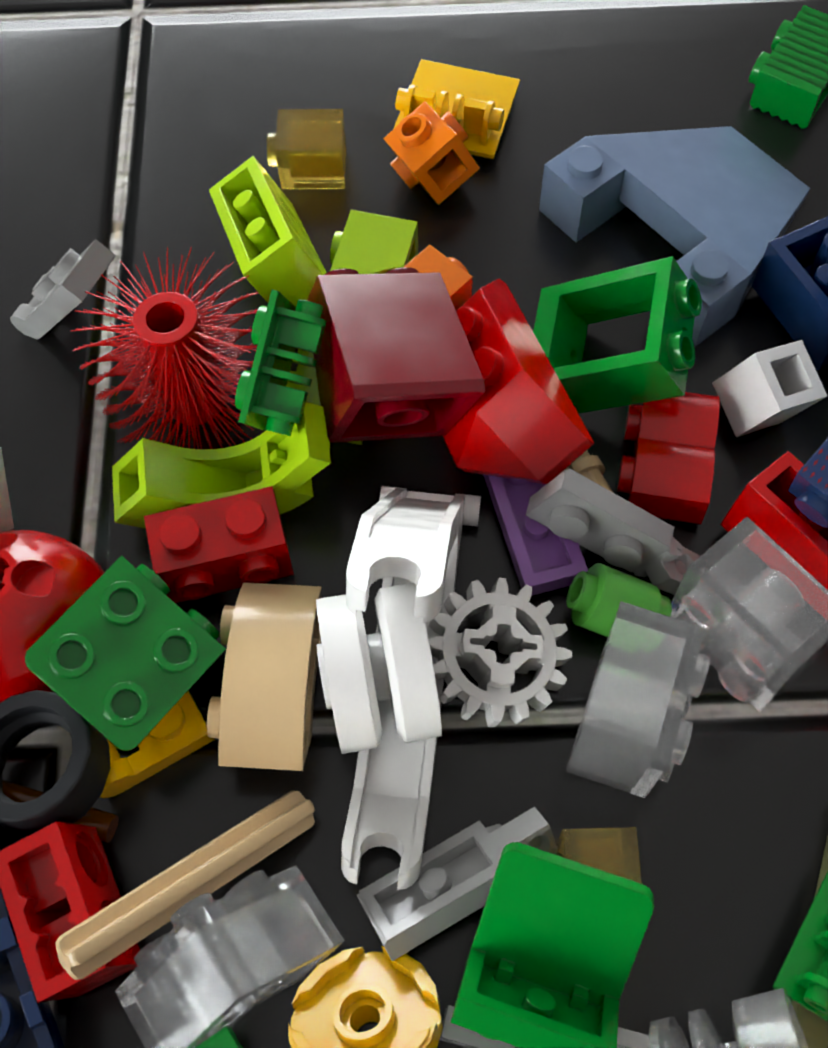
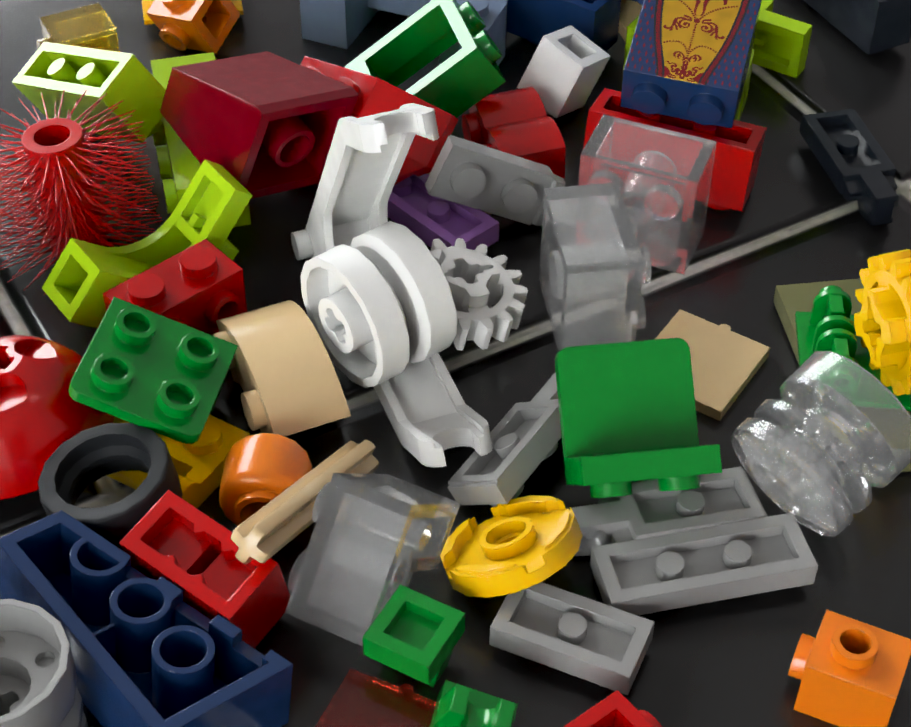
camera: 30 degrees left, 20 degrees down
green hinge [235,289,327,436] -> none
bright green brick [566,563,672,647] -> none
none -> orange head [219,433,312,526]
none -> tan piece [654,309,770,421]

